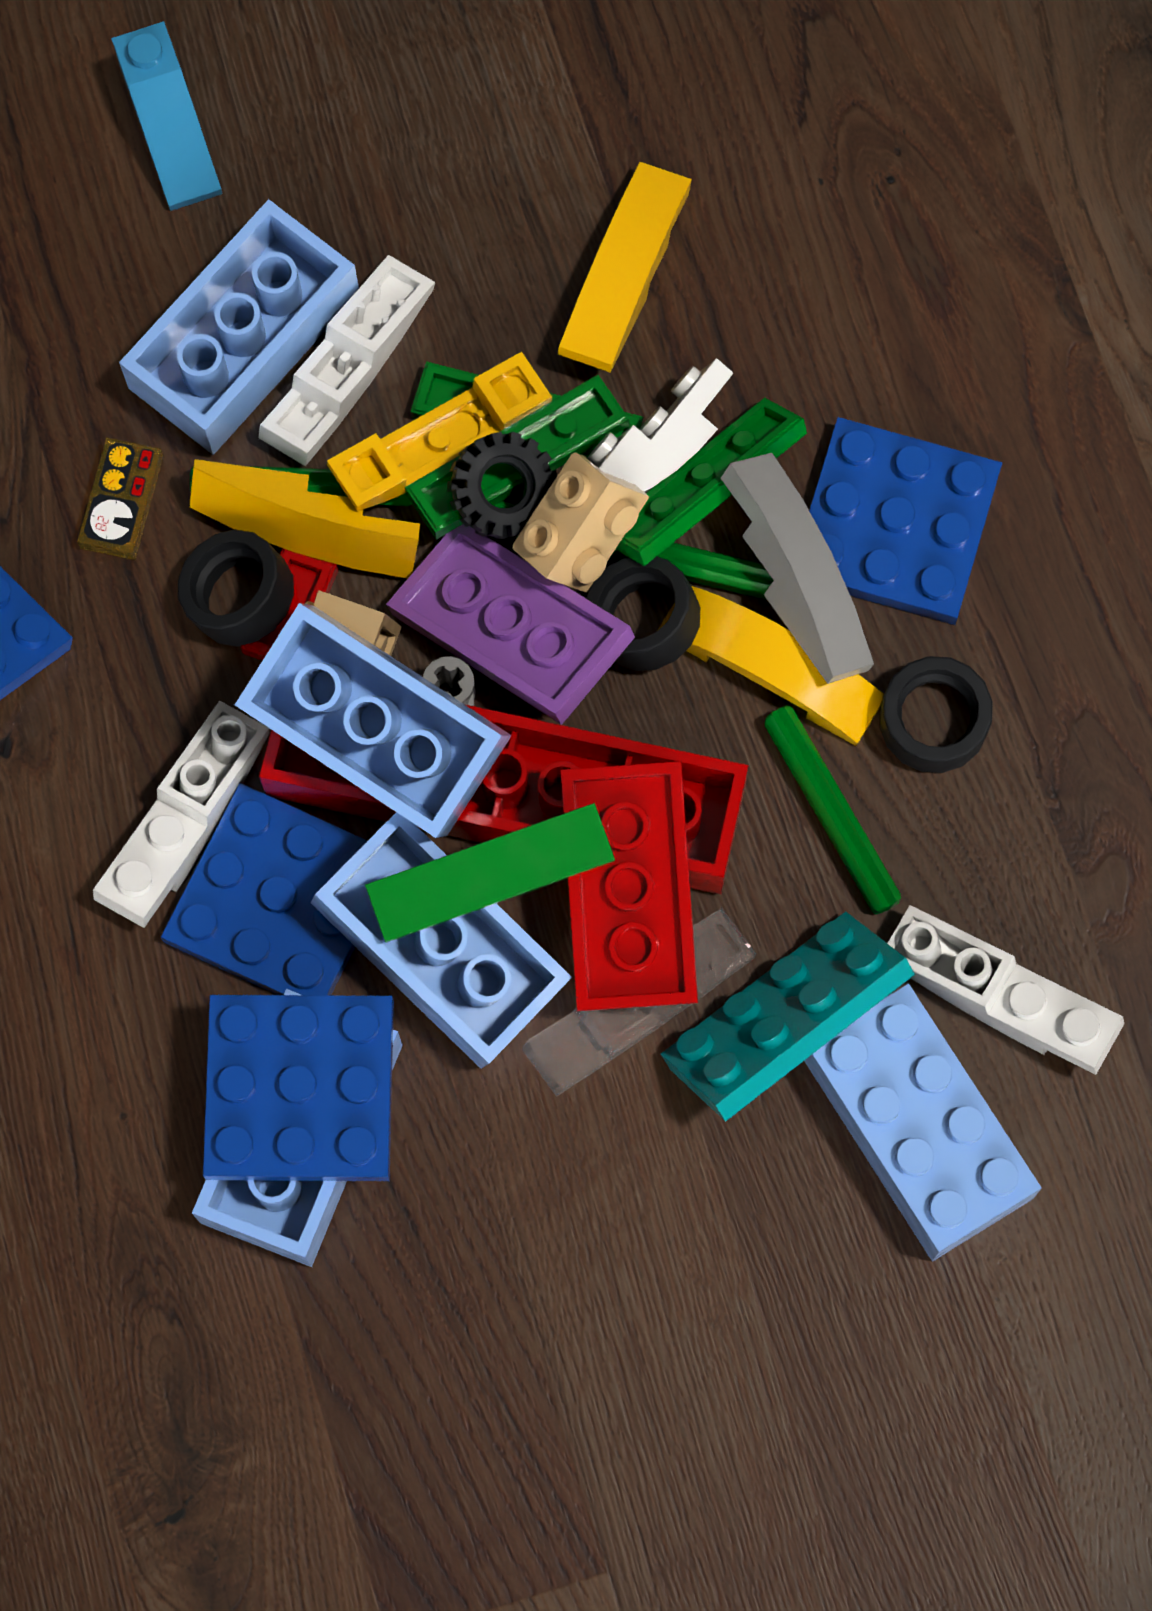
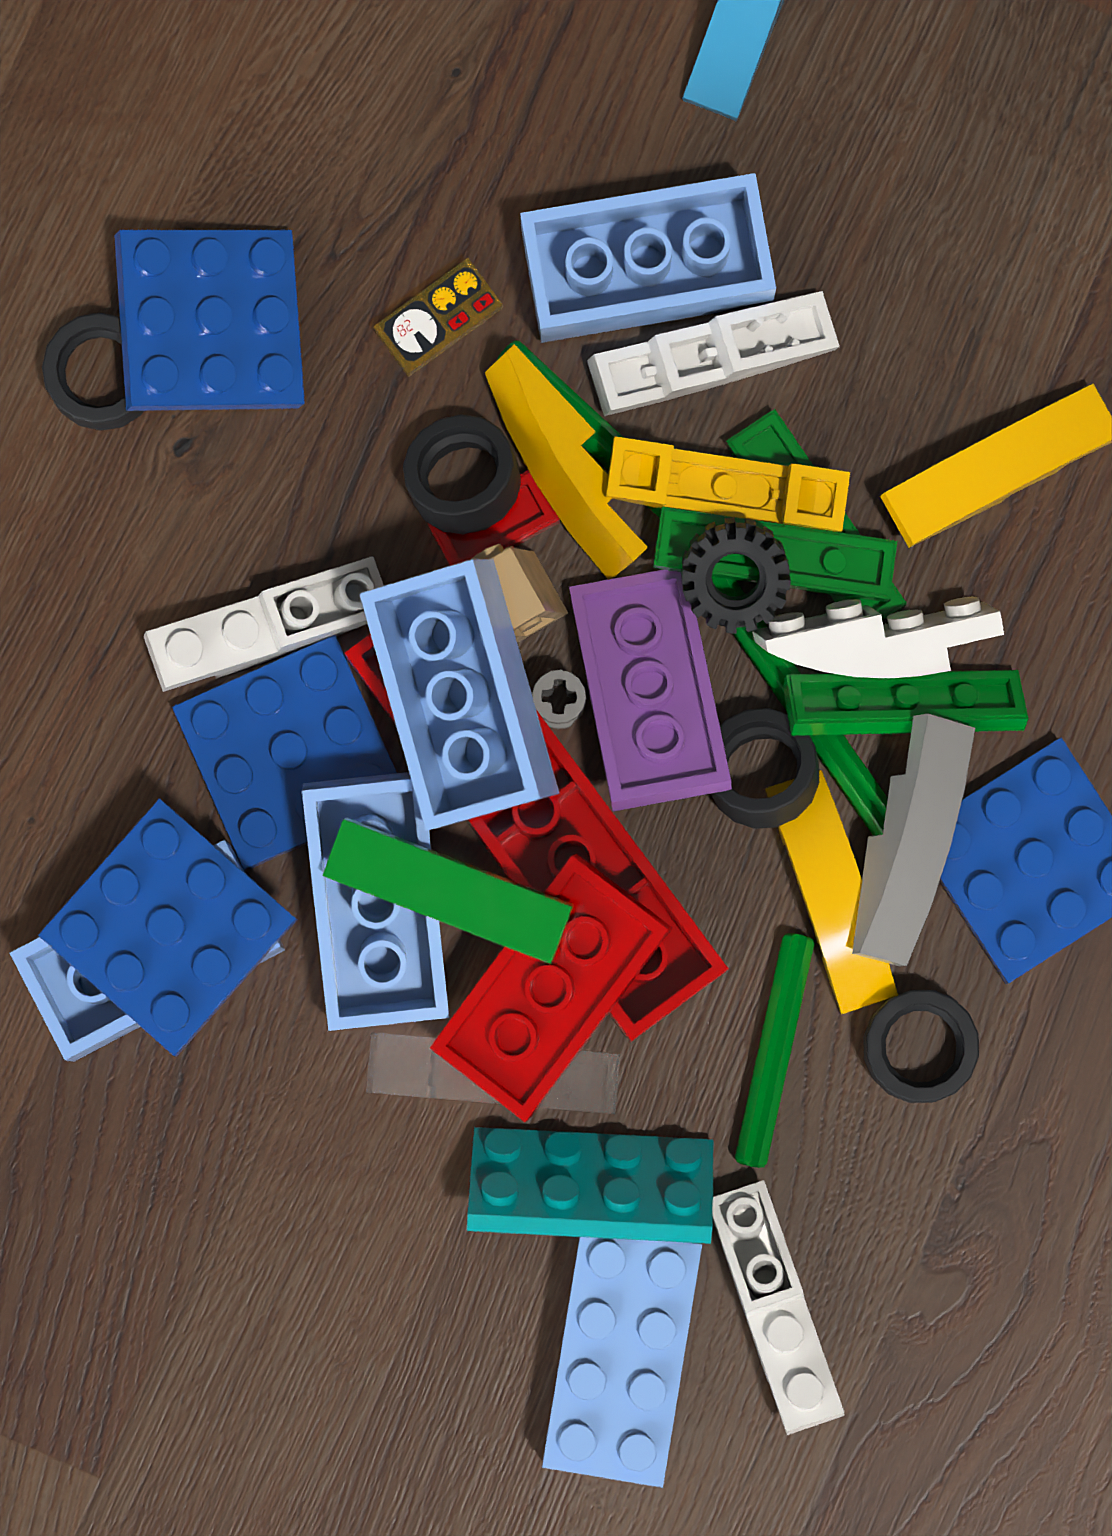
camera: 40 degrees right, 10 degrees up
tan bracket [513,453,649,593] -> none

